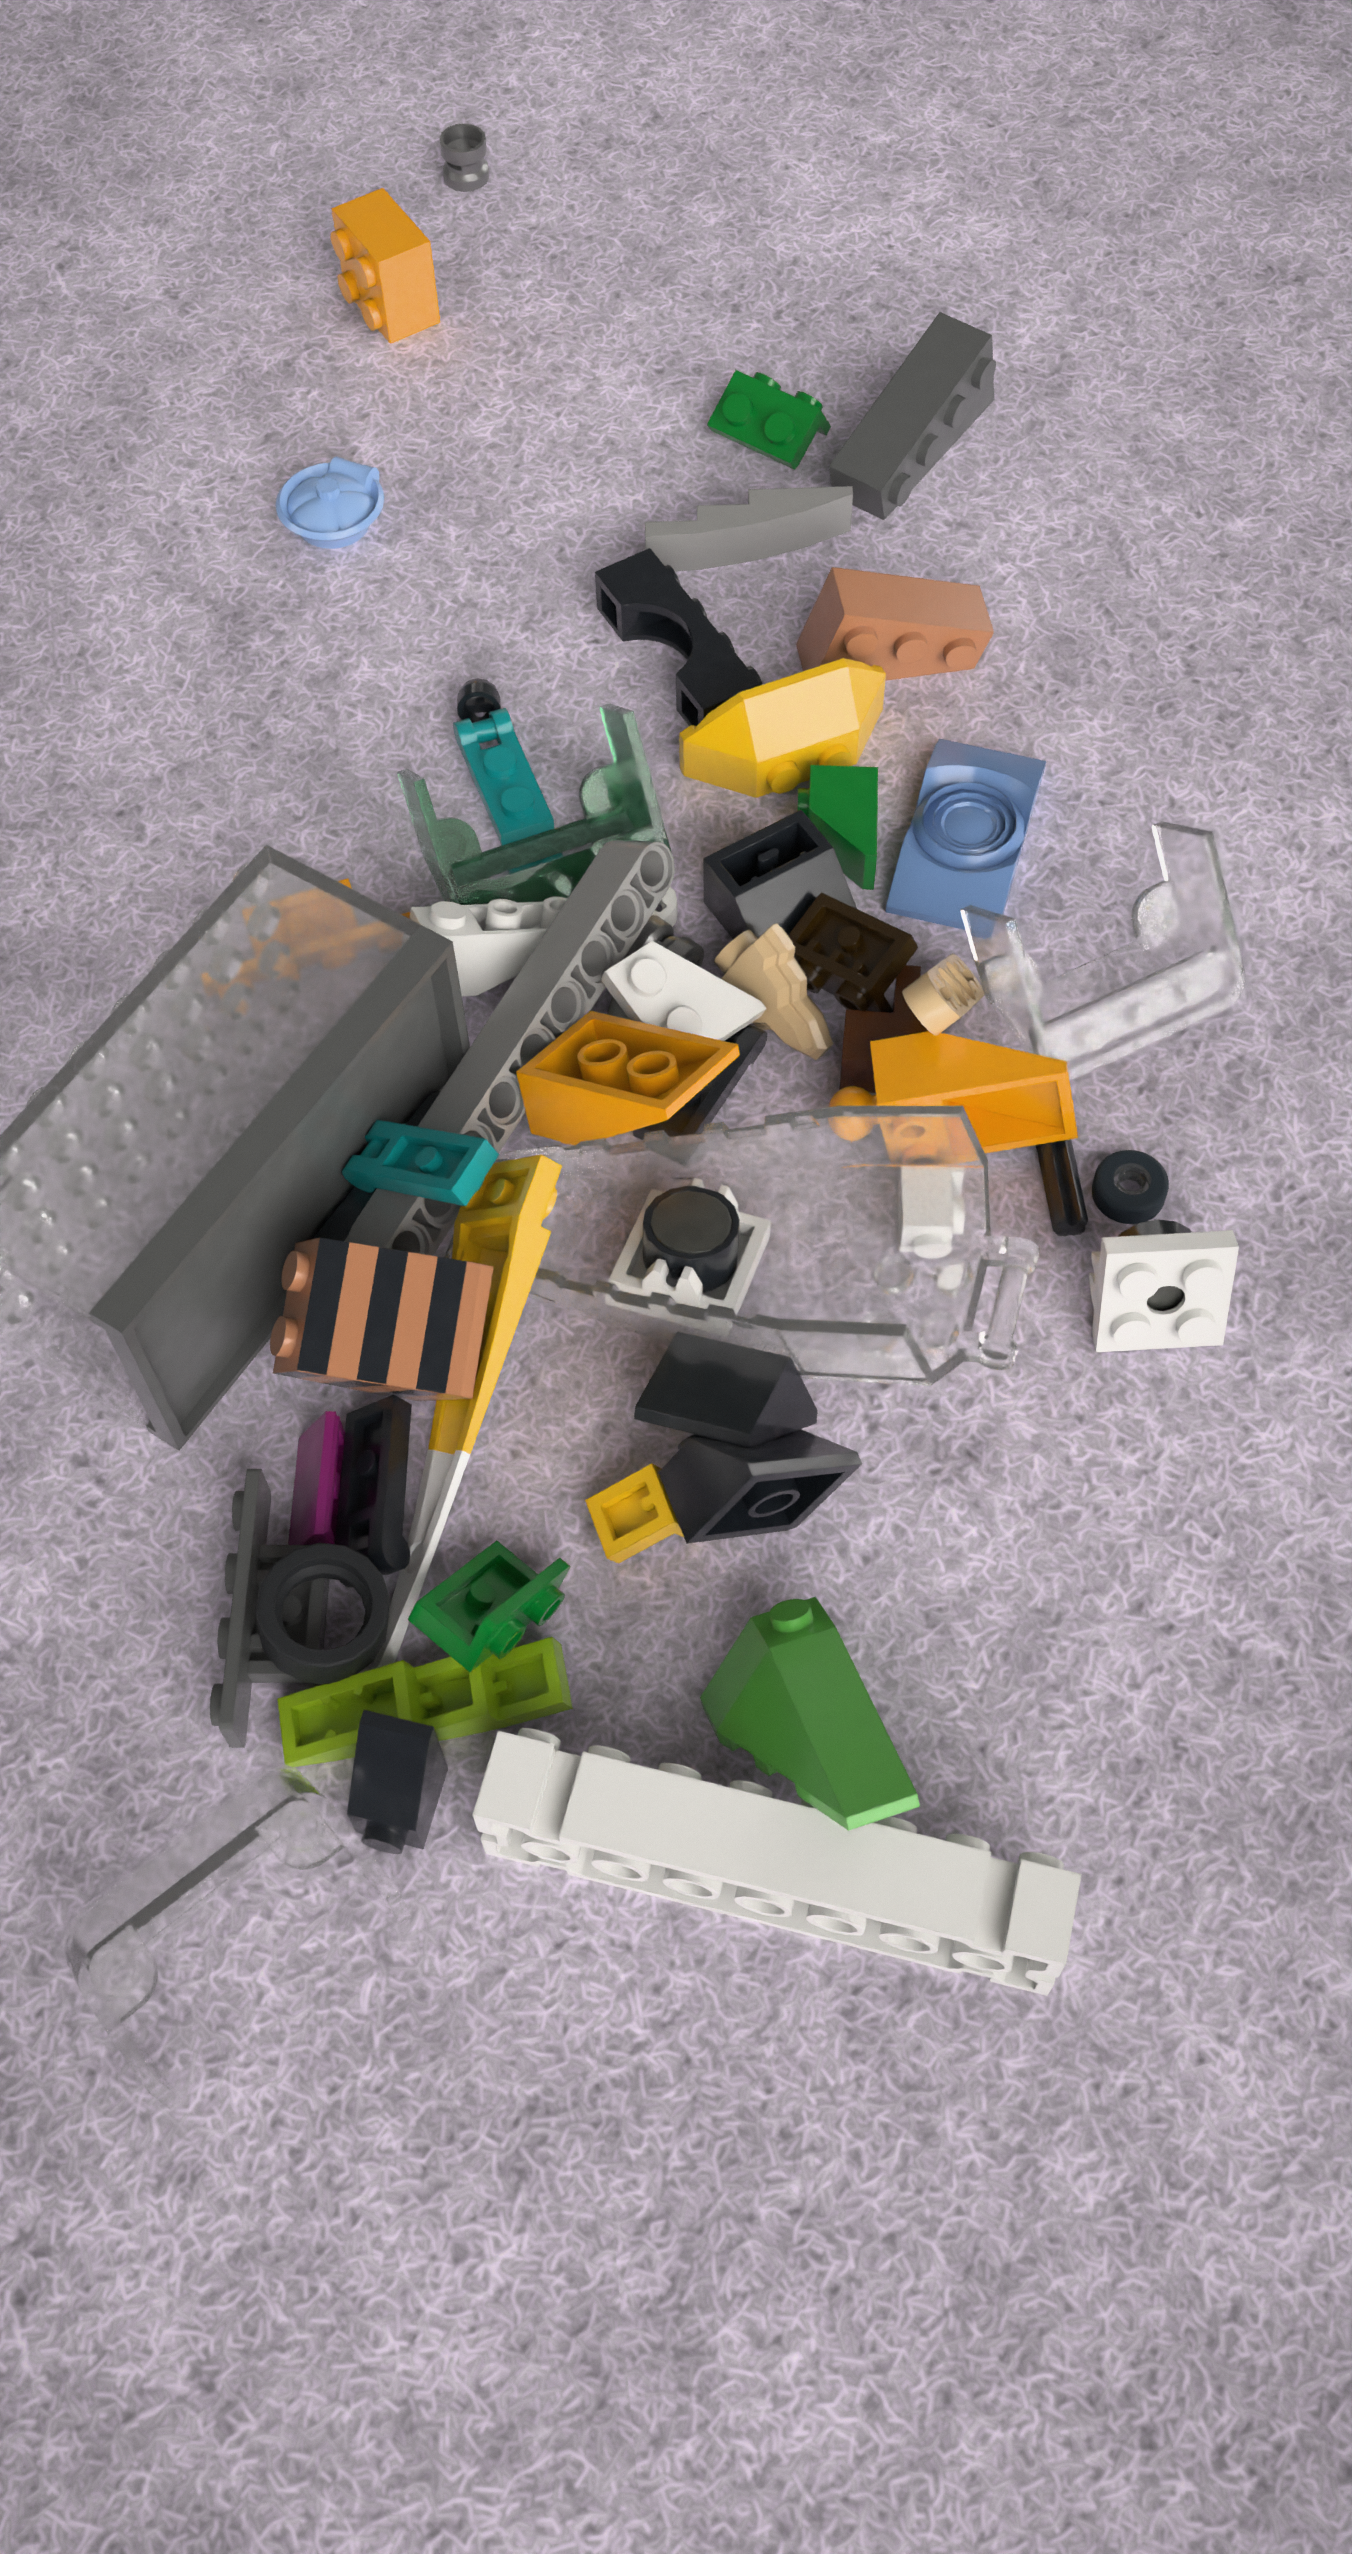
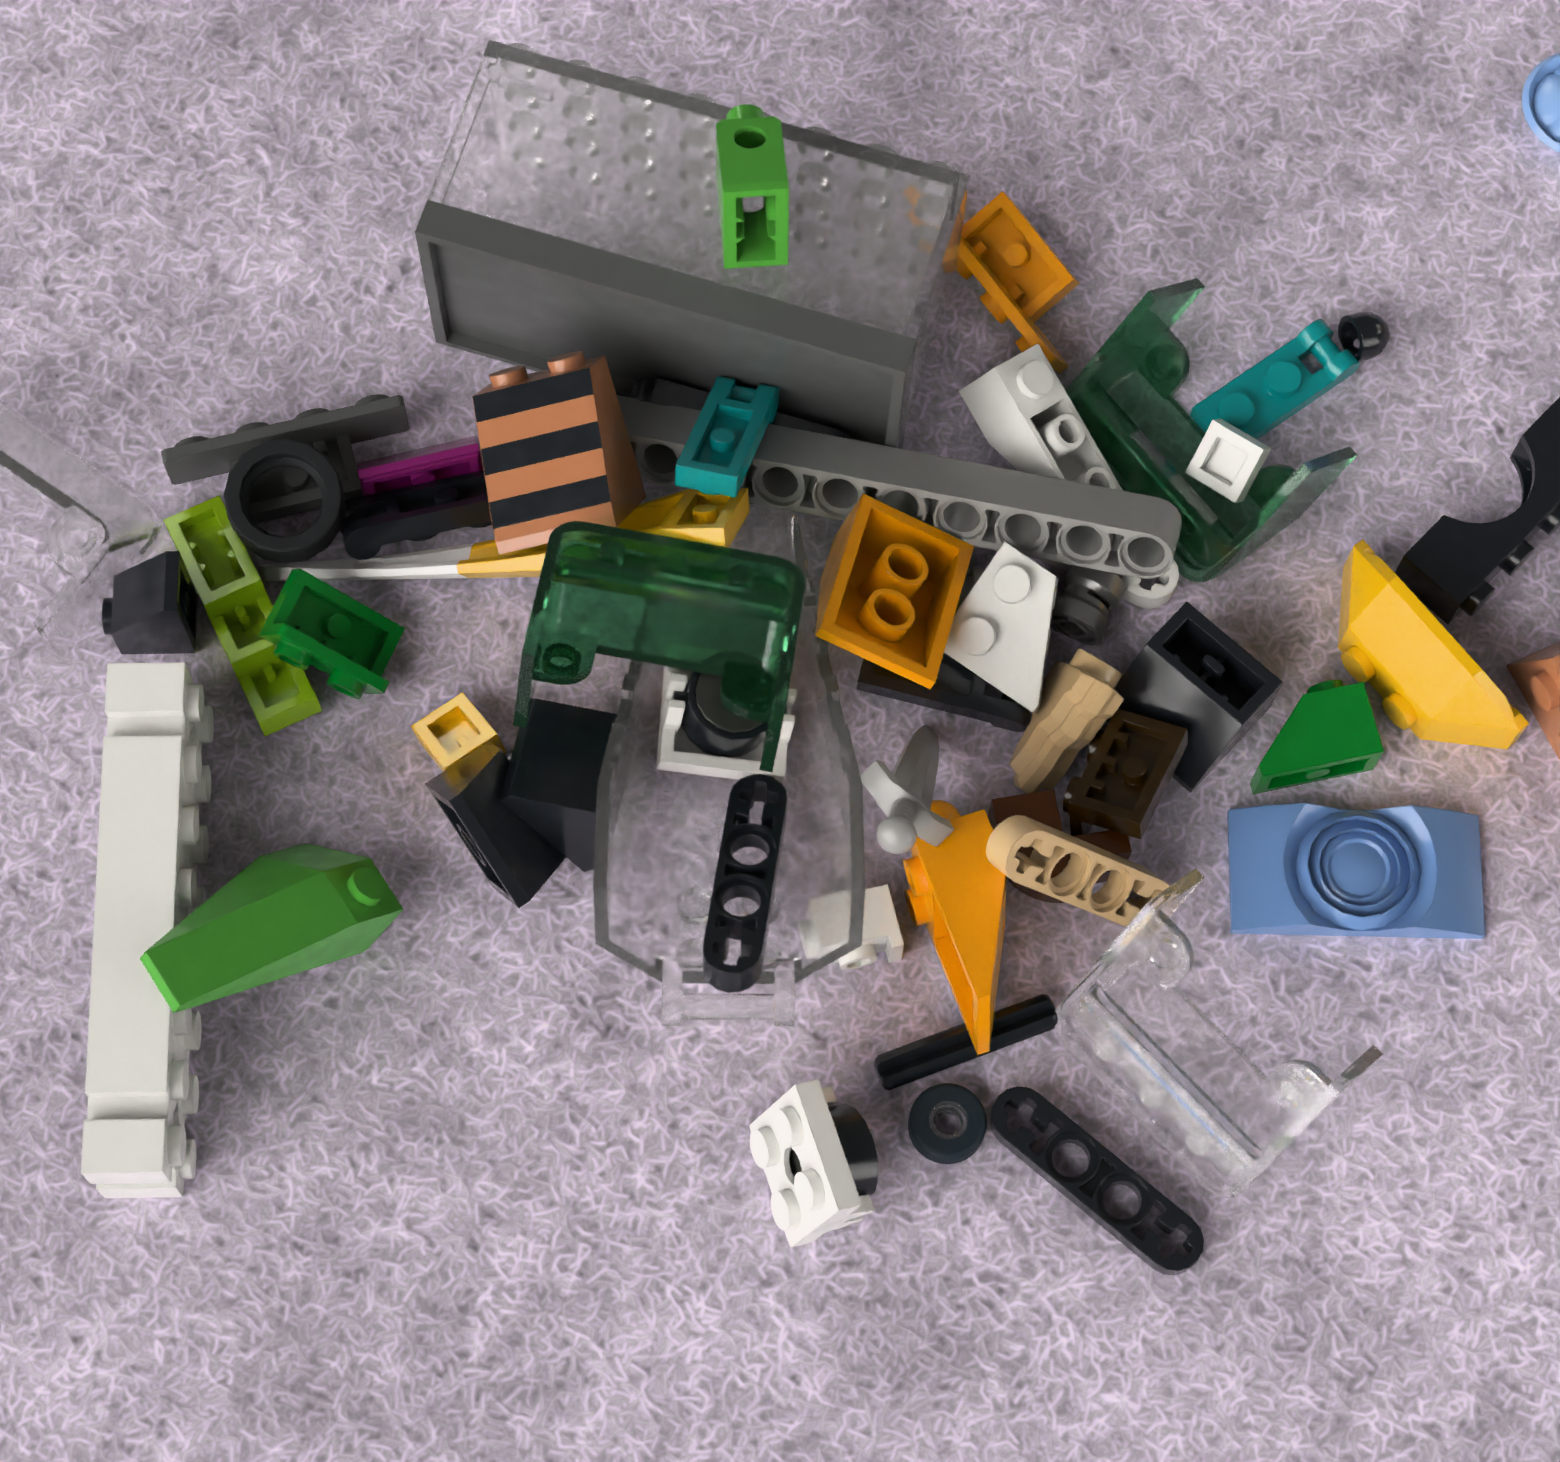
camera: 70 degrees right, 10 degrees up
none -> clear green windscreen [513,521,805,772]
none -> black beam [703,774,787,993]
none -> bright green torso [716,104,789,269]
none -> light grey sword [858,725,954,854]
none -> black beam [990,1086,1204,1276]
none -> white plate [1185,418,1272,503]

